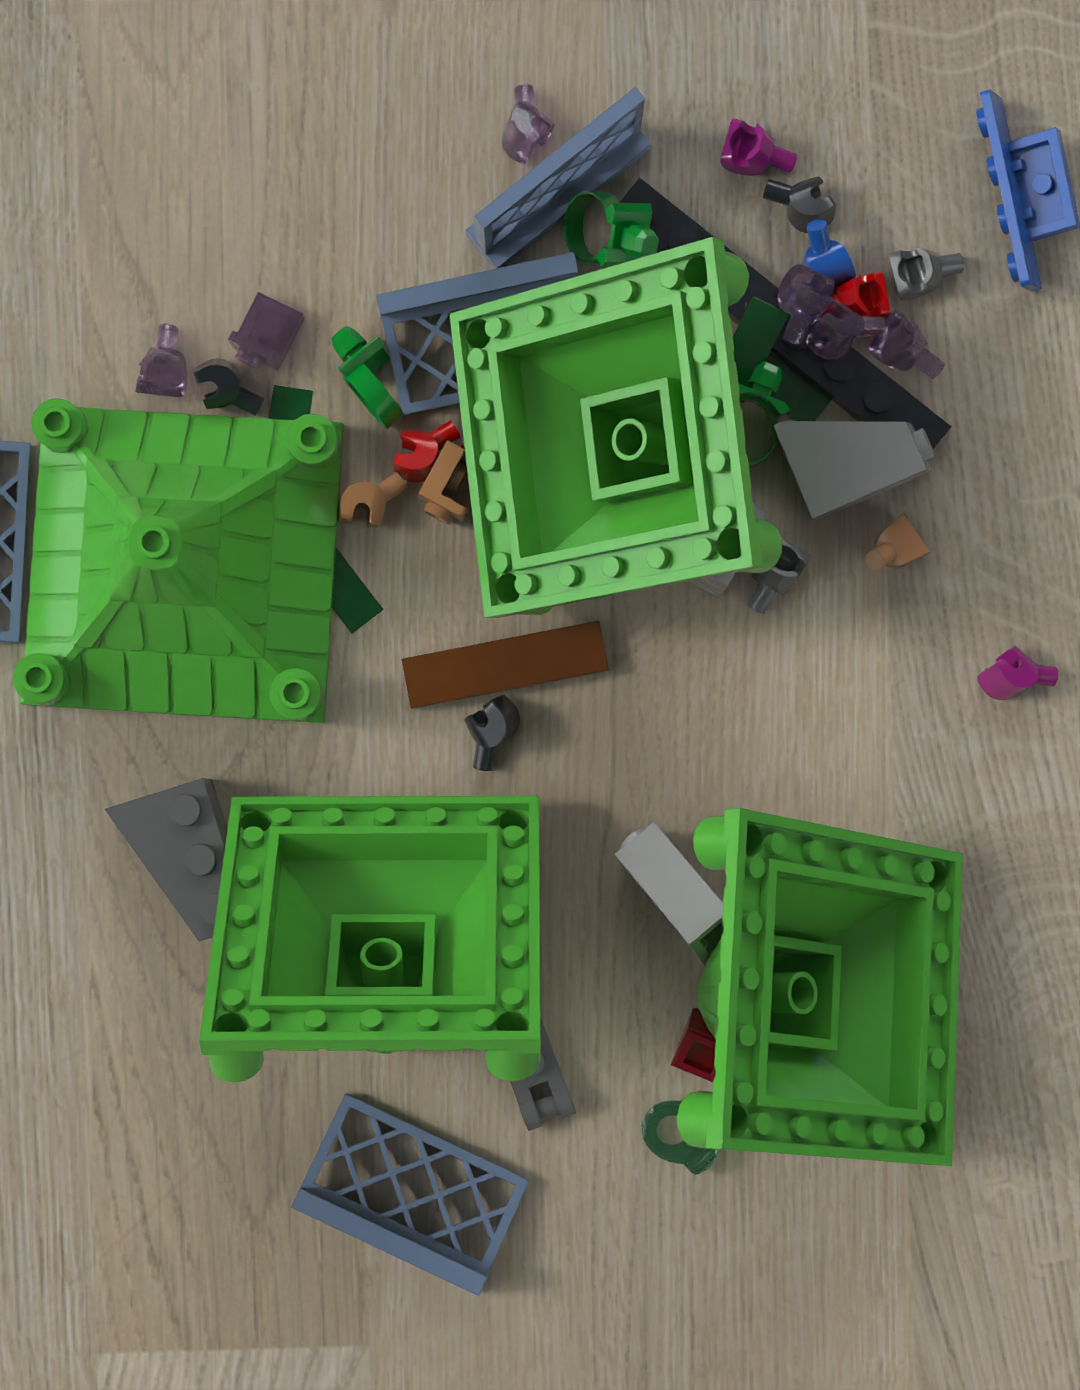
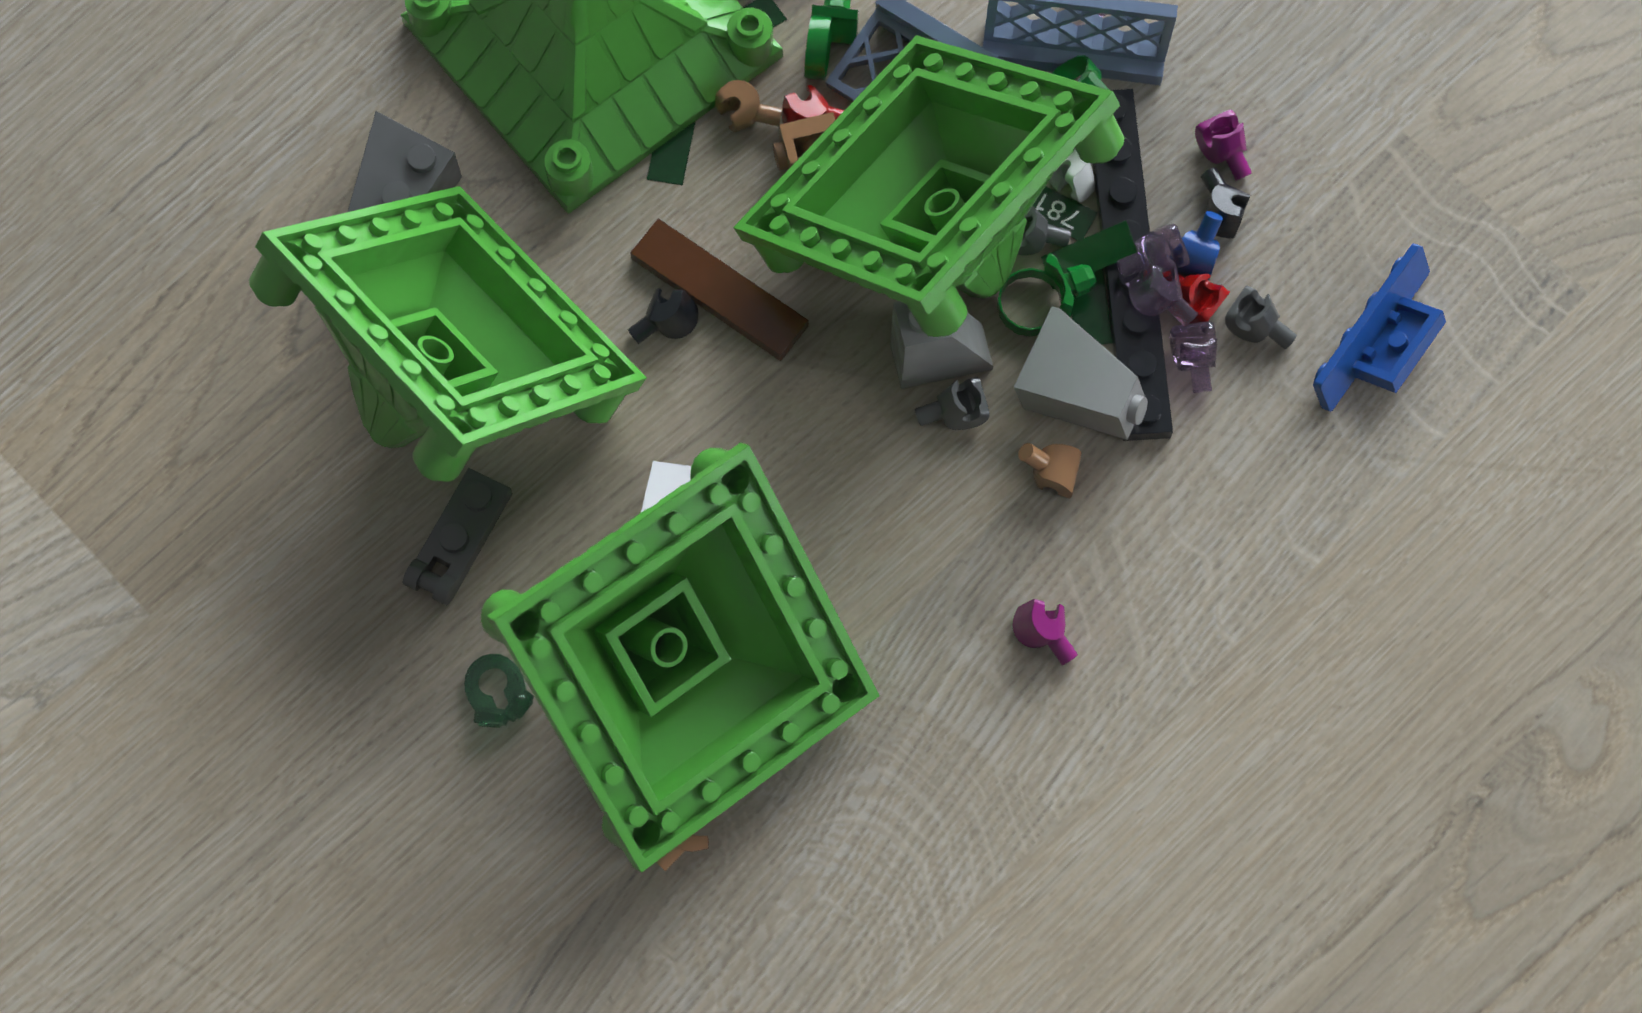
camera: 50 degrees right, 15 degrees down
sand blue fence [291,1093,529,1296] -> none

